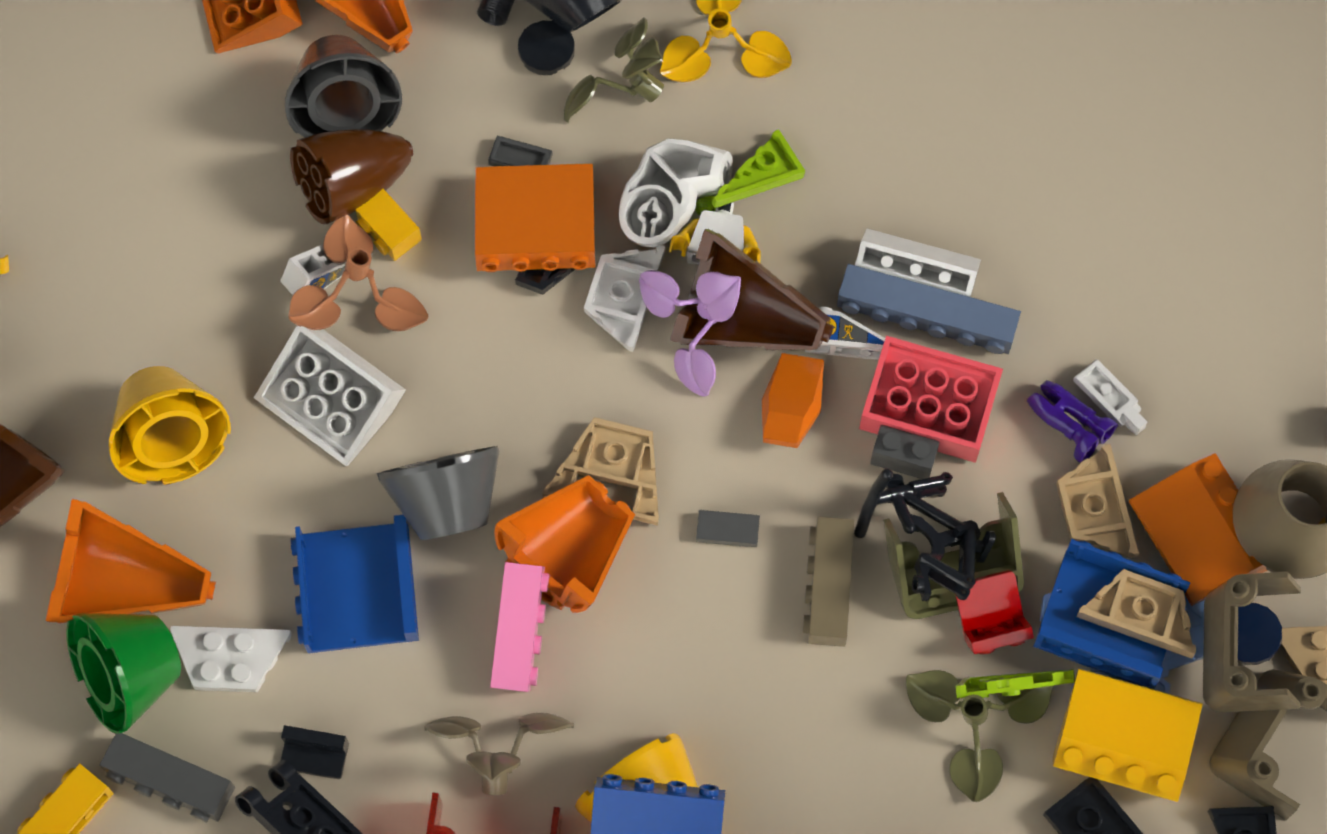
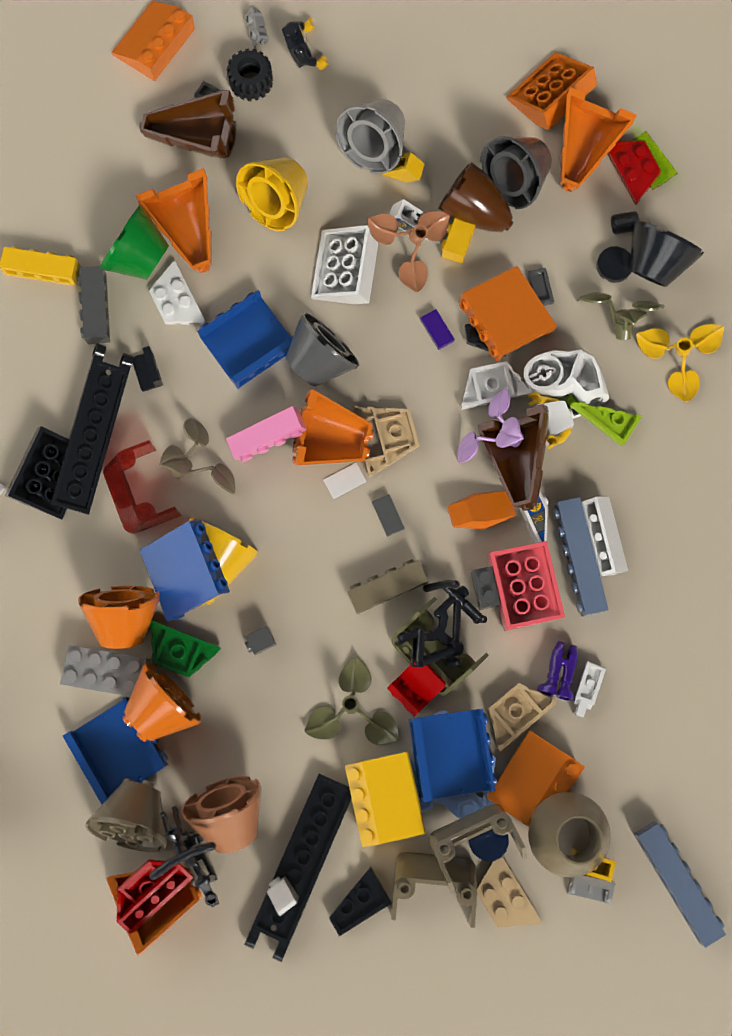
camera: 60 degrees right, 10 degrees up
lime wing [956,669,1075,698] -> none
tan wing [1077,569,1196,659] -> none
none -> dark grey brick [244,626,277,655]
none -> white sticker [323,463,367,499]
none -> light grey cone [336,99,405,174]
none -> yellow slope [381,152,425,183]
none -> dark purple tile [420,309,455,350]

